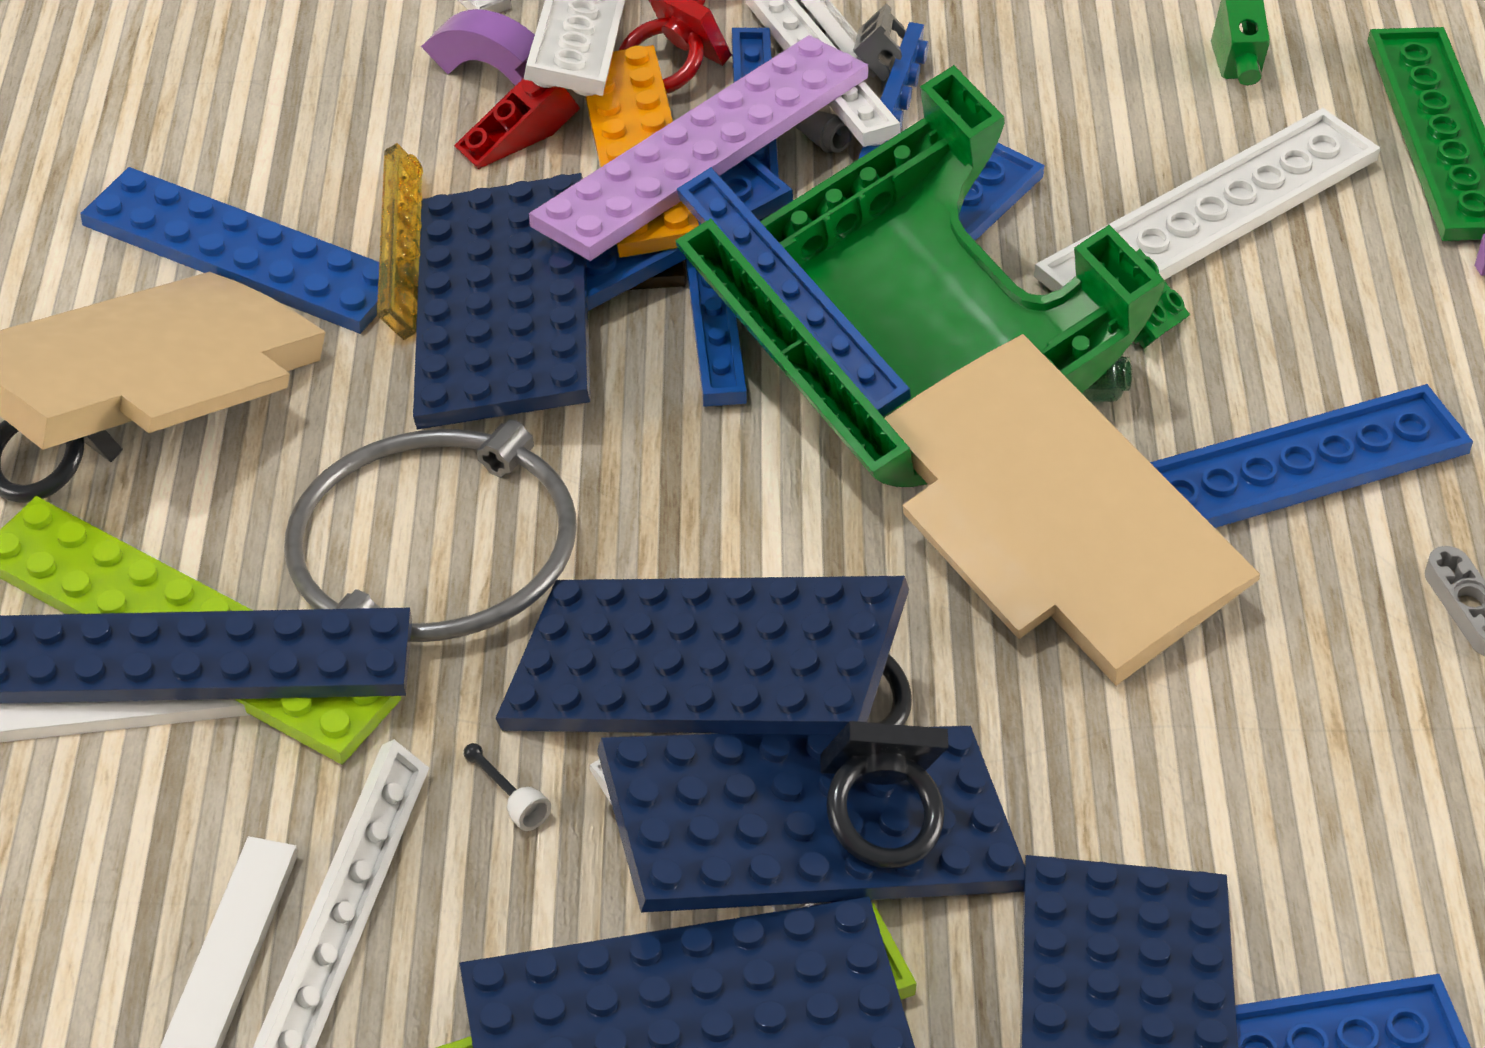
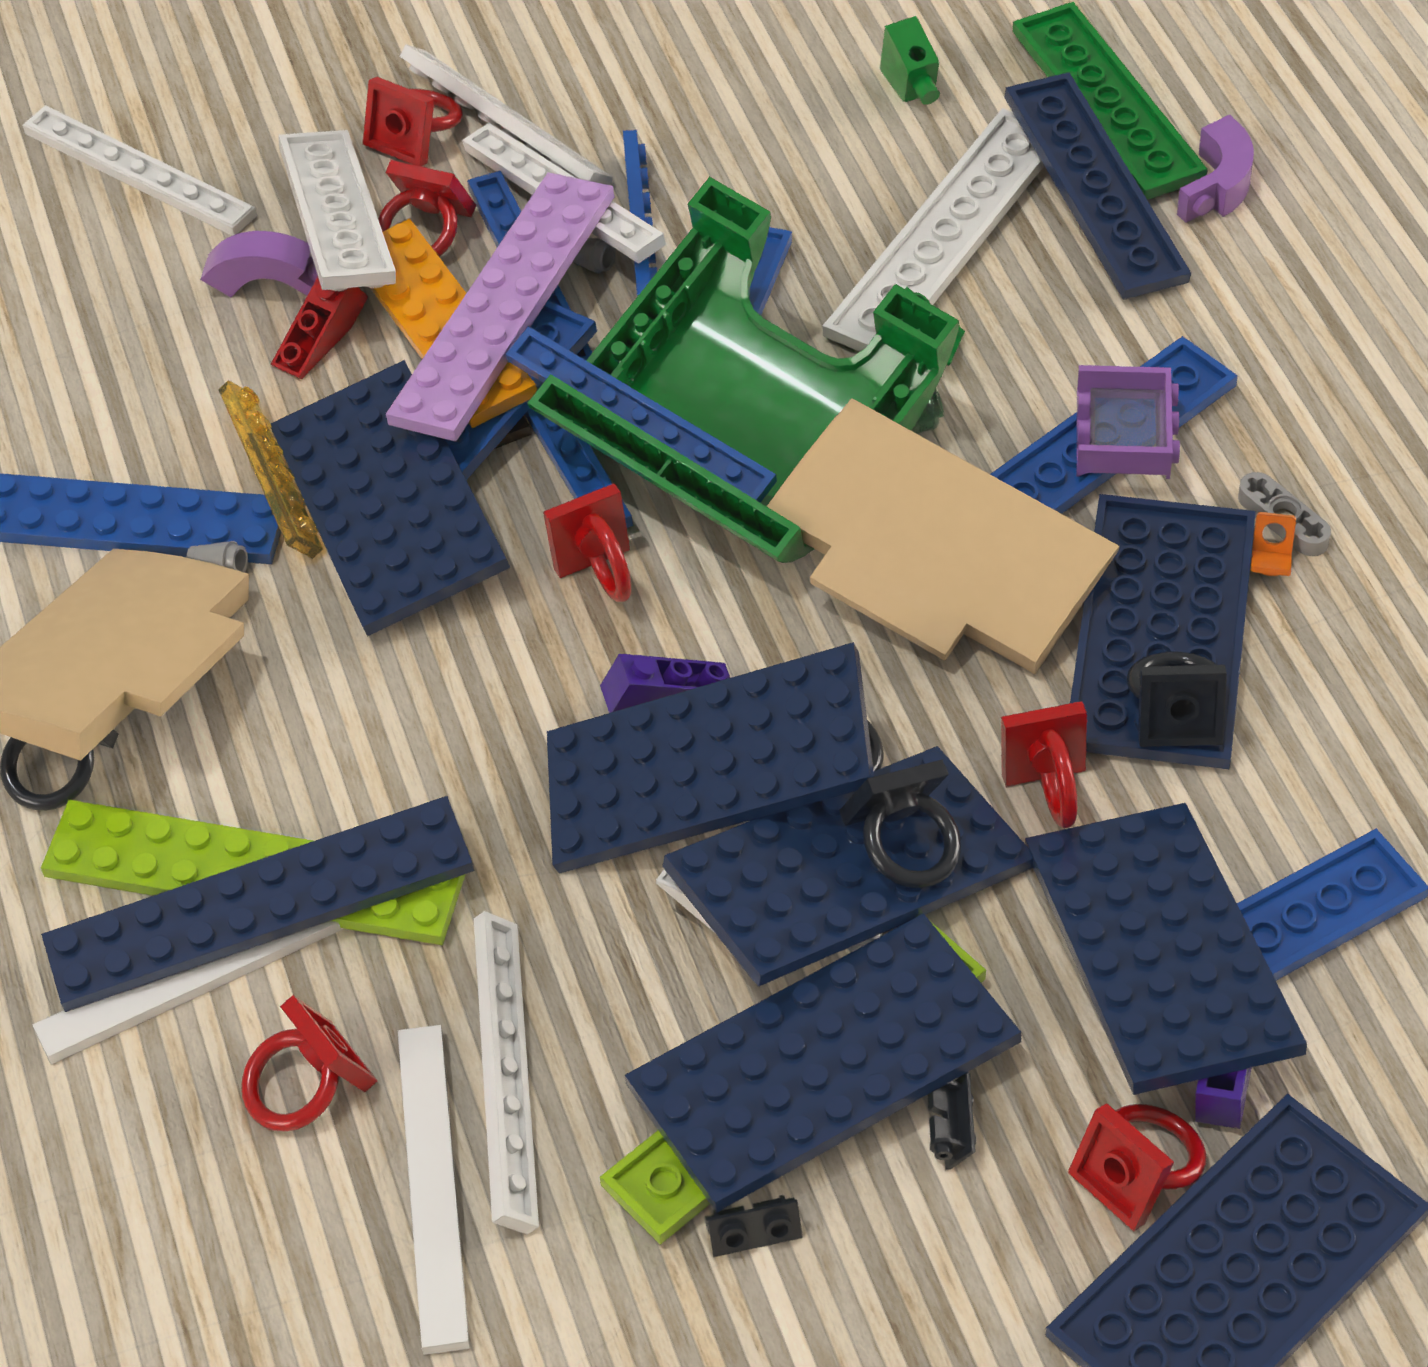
camera: 15 degrees left, 5 degrees up
flat silver piece [284,419,577,642] -> none
white hinge [463,743,551,831] -> none
dark grey hinge [853,3,906,81] -> none
none -> light grey cone [186,541,248,573]
none -> red tile [241,995,378,1132]
none -> red tile [543,483,632,603]
none -> dark purple slope [600,654,730,713]
none -> red tile [1001,701,1087,828]
none -> dark blue plate [1004,72,1191,300]
none -> dark blue plate [1070,494,1256,770]
none -> medium lavender window [1076,365,1180,479]
none -> black tile [1127,652,1227,747]
none -> orange bracket [1251,512,1296,576]

